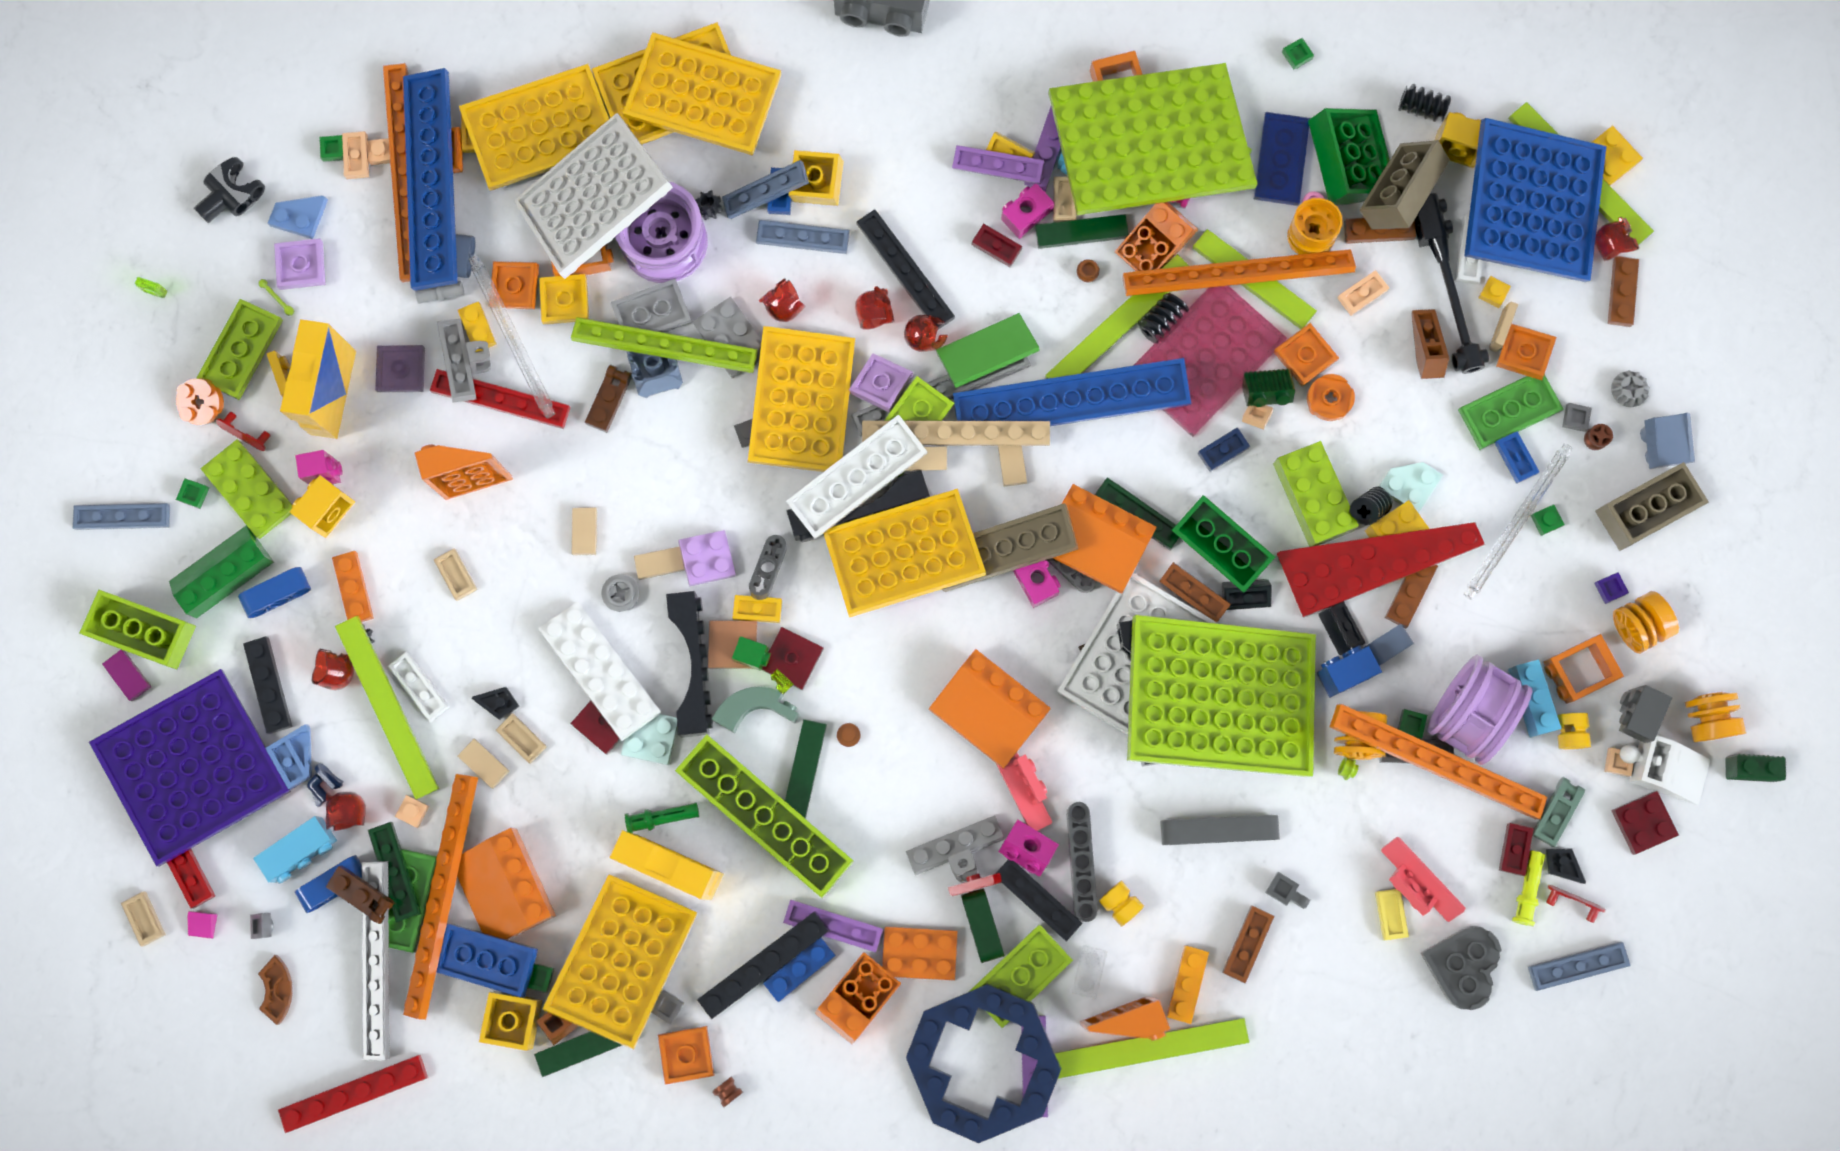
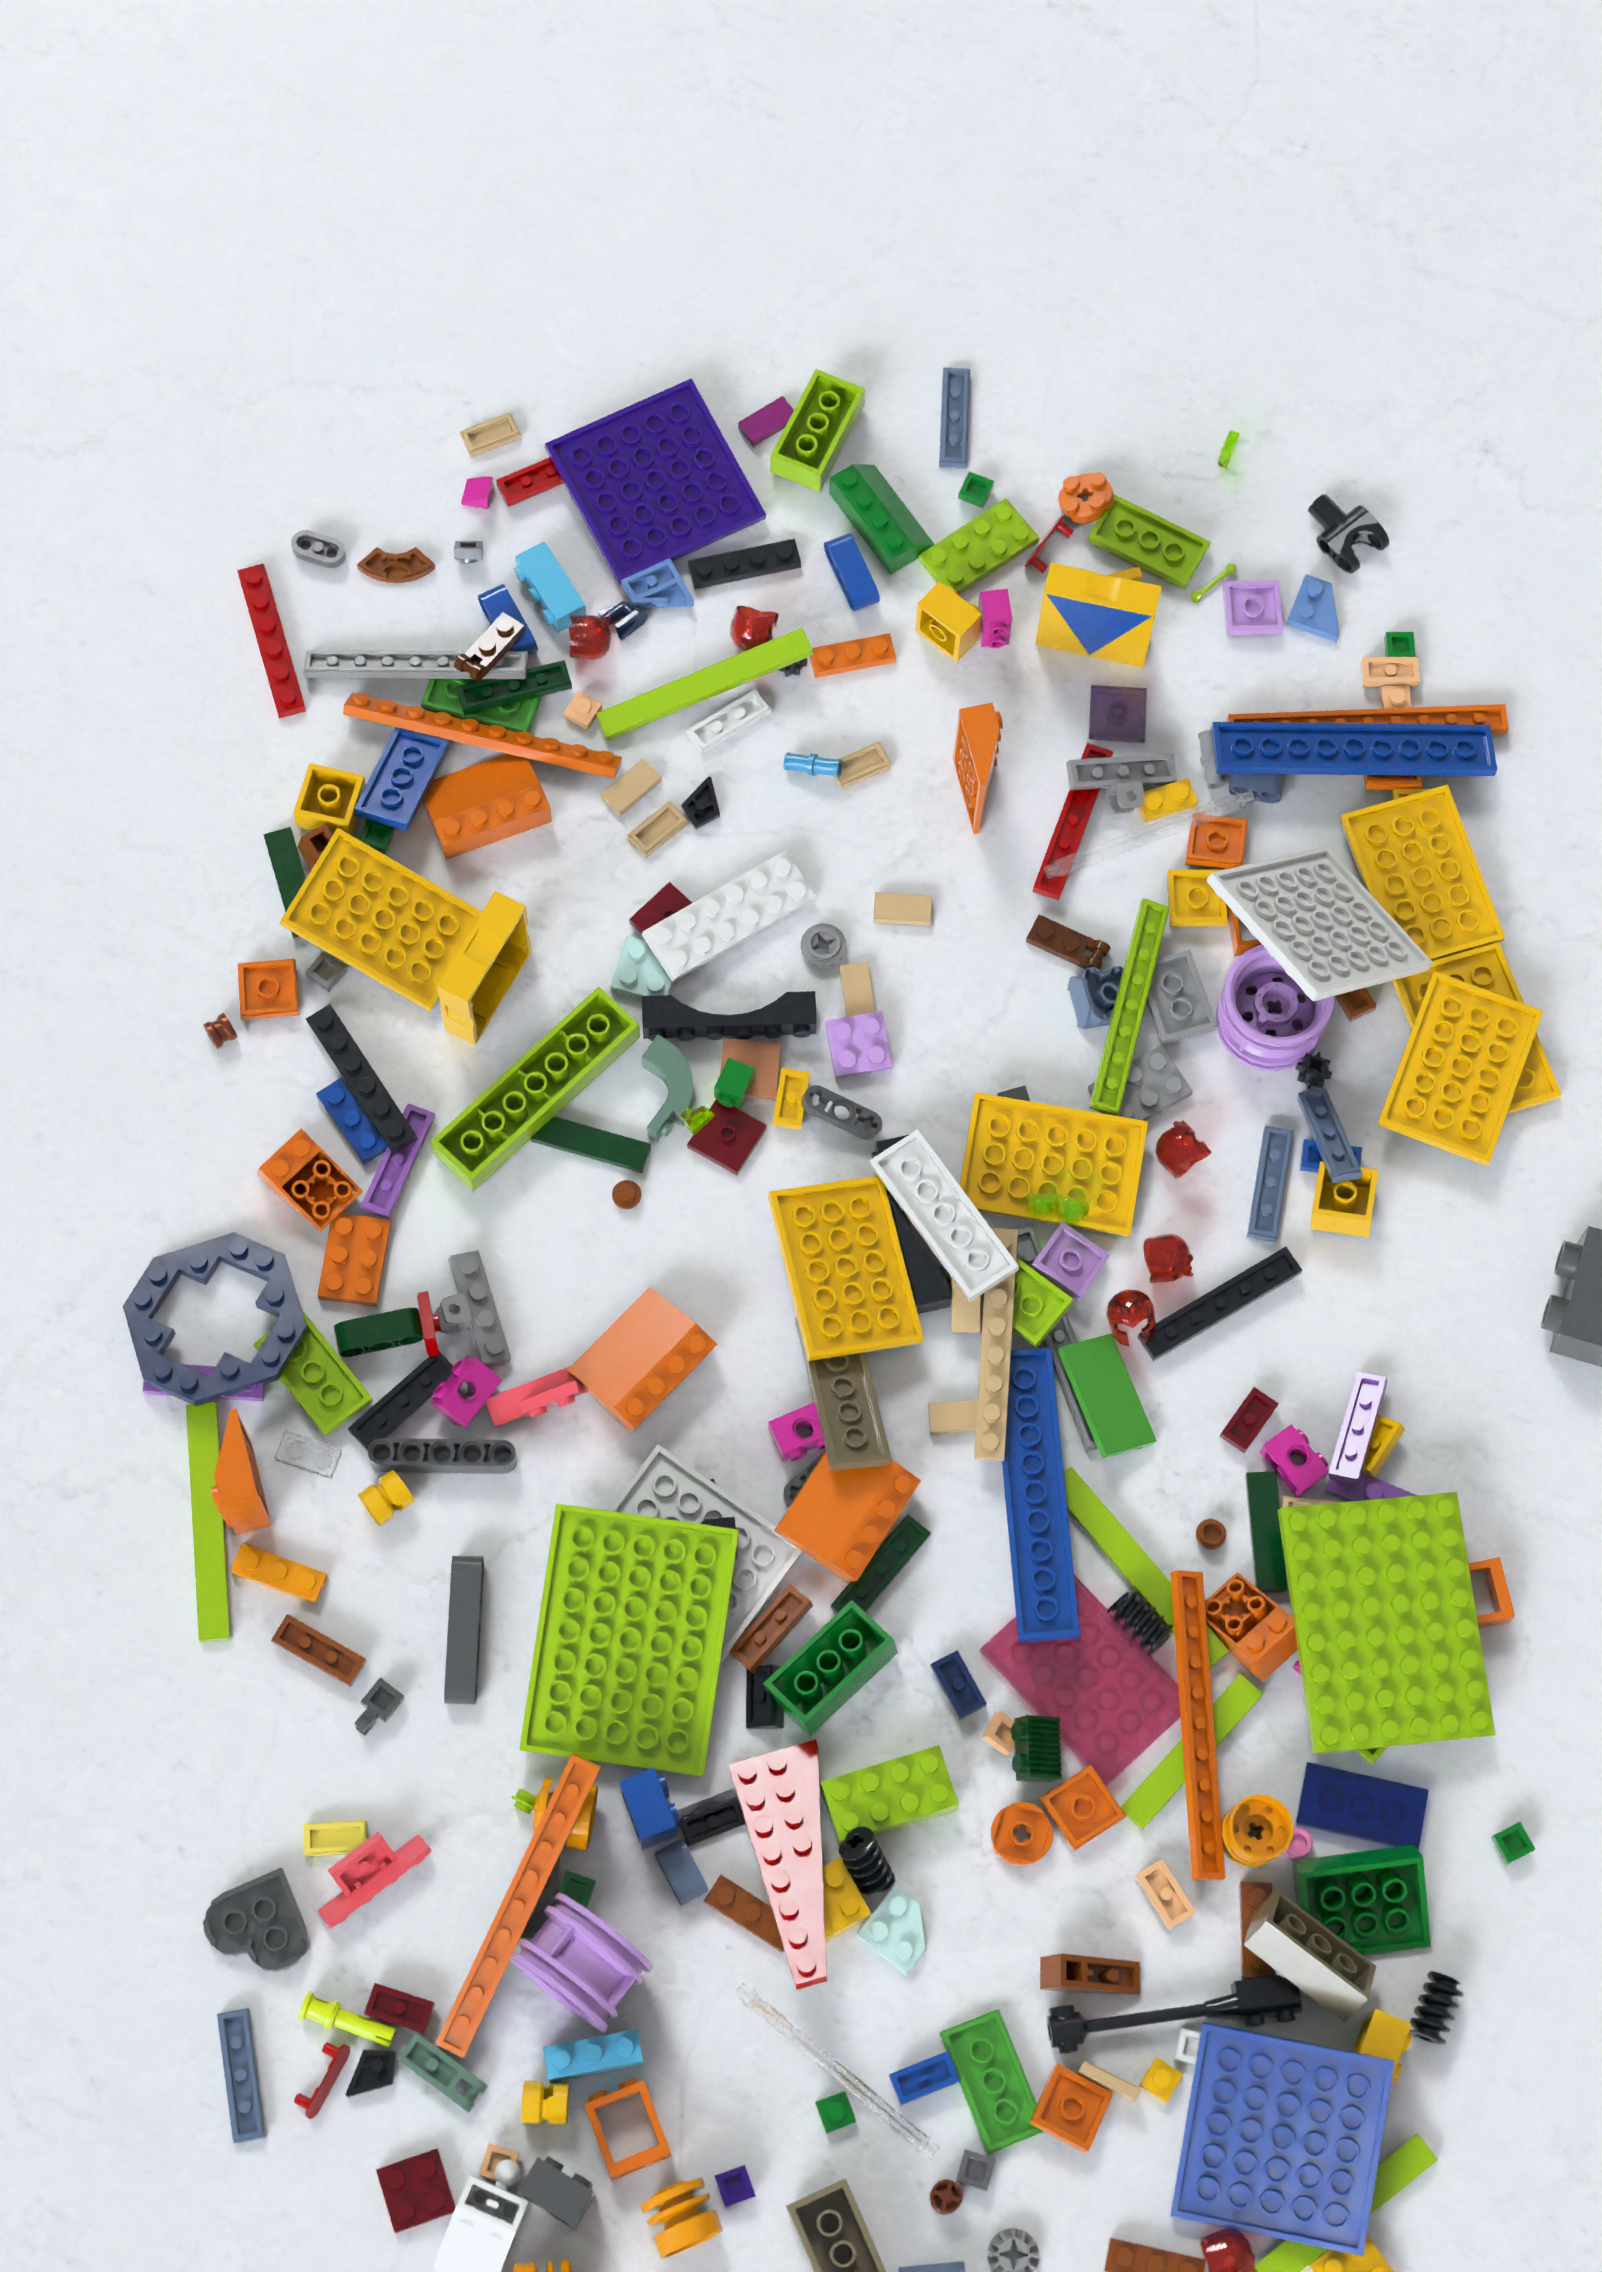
camera: 90 degrees right, 10 degrees down
green pin [624,802,700,833] -> none
none -> flat silver plate [291,530,346,568]
none -> dark azure pin [783,752,843,777]
none -> clear neon green slope [1026,1194,1090,1222]

